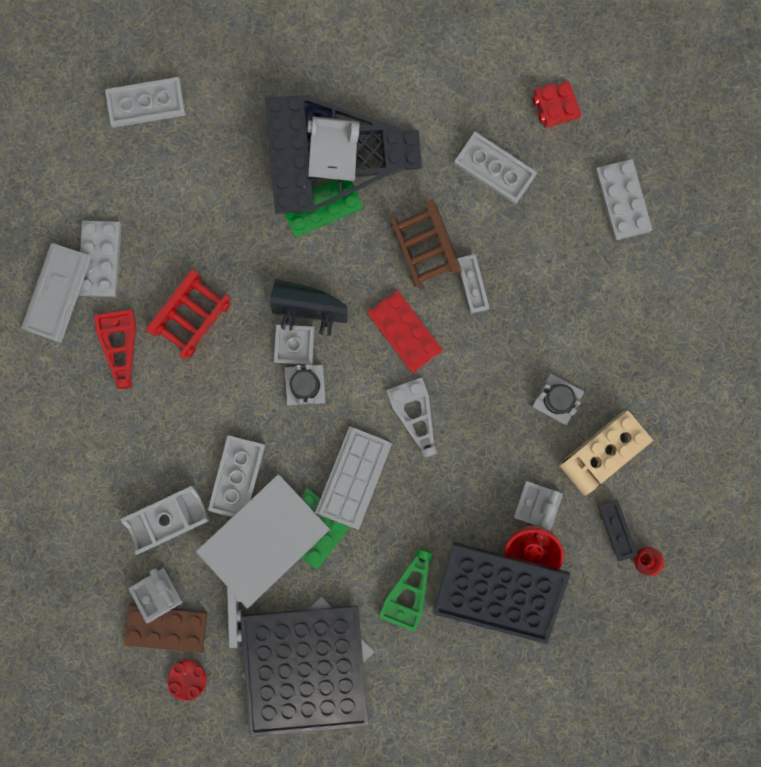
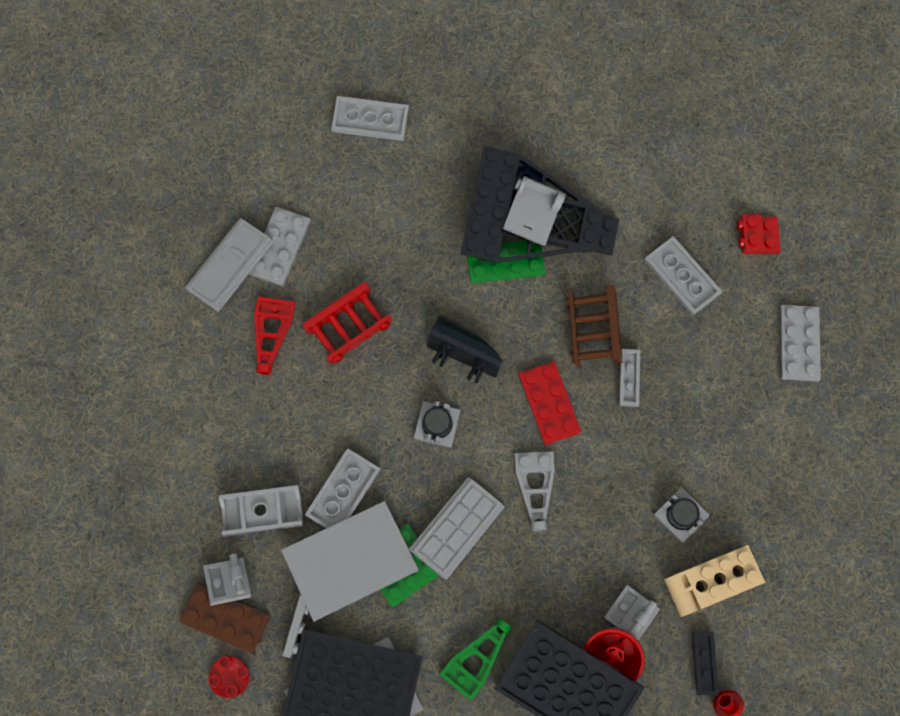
camera: 15 degrees right, 10 degrees down
light grey plate [274,325,315,365] -> none

